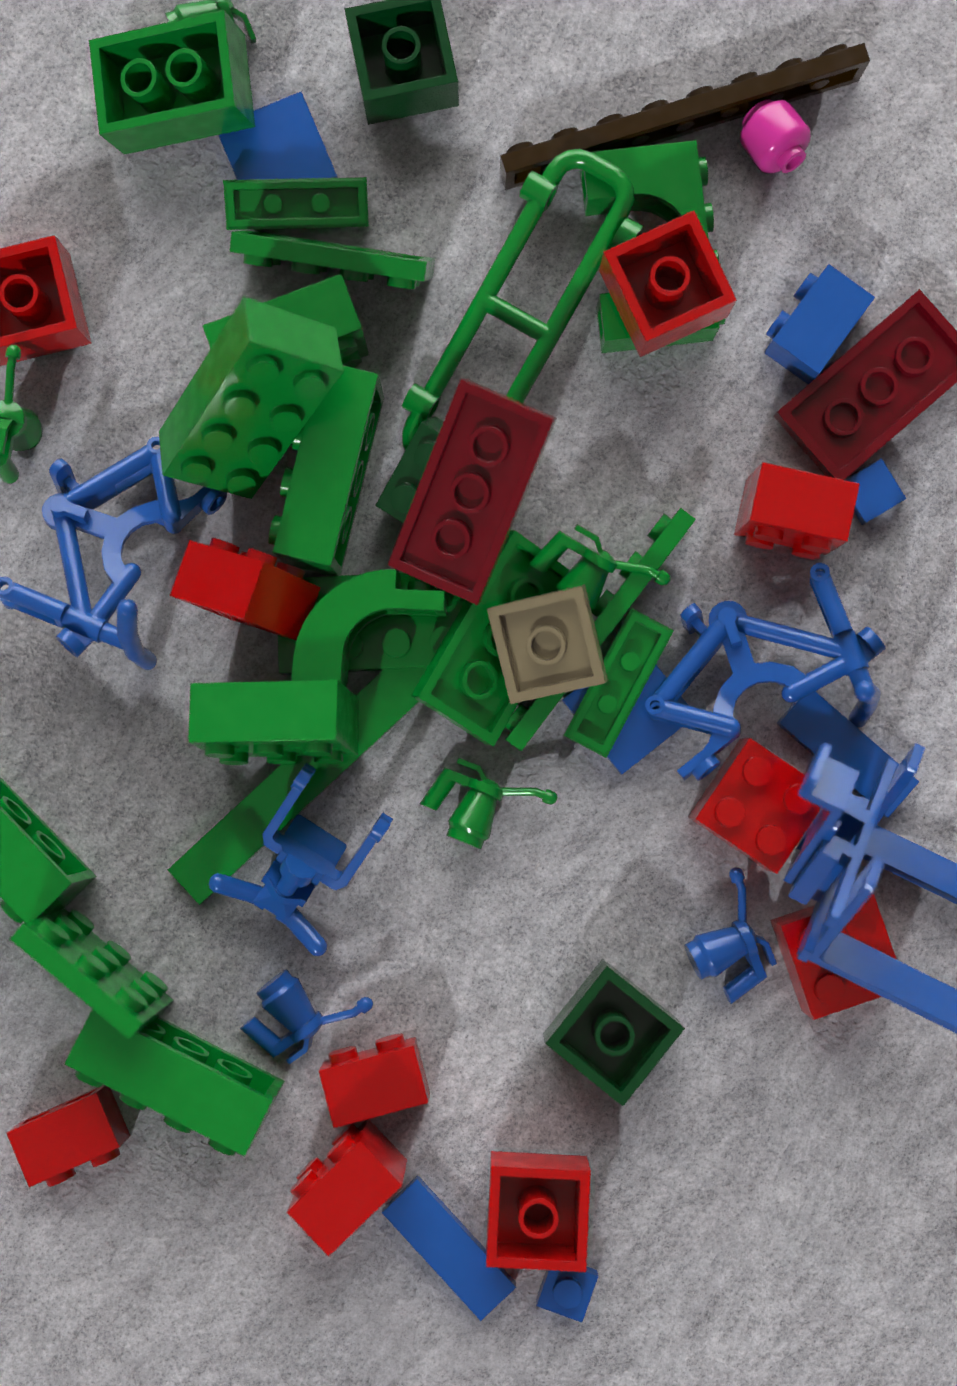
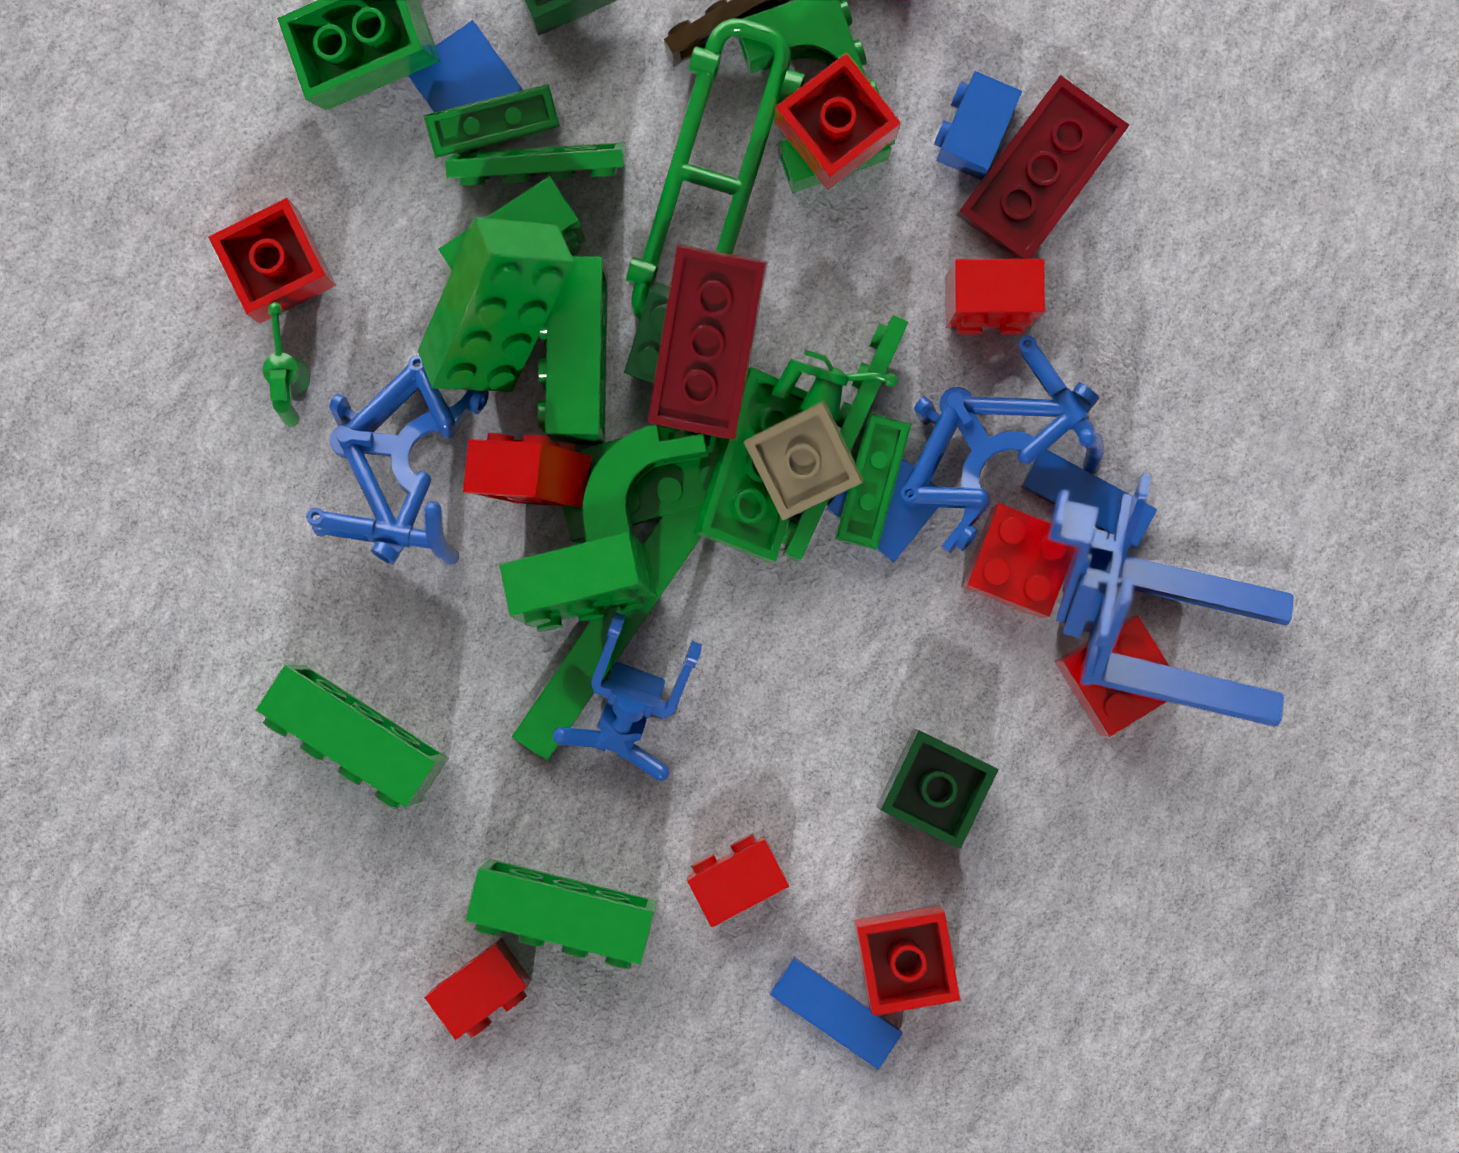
camera: 15 degrees left, 0 degrees up
green plate [10,909,173,1040] -> none
blue piece [240,969,373,1064] -> none
red brick [287,1119,407,1257] -> none
green piece [419,758,558,850] -> none
blue plate [536,1266,598,1323] -> none
blue piece [684,867,777,1004] -> none
blue tile [846,458,906,525] -> none

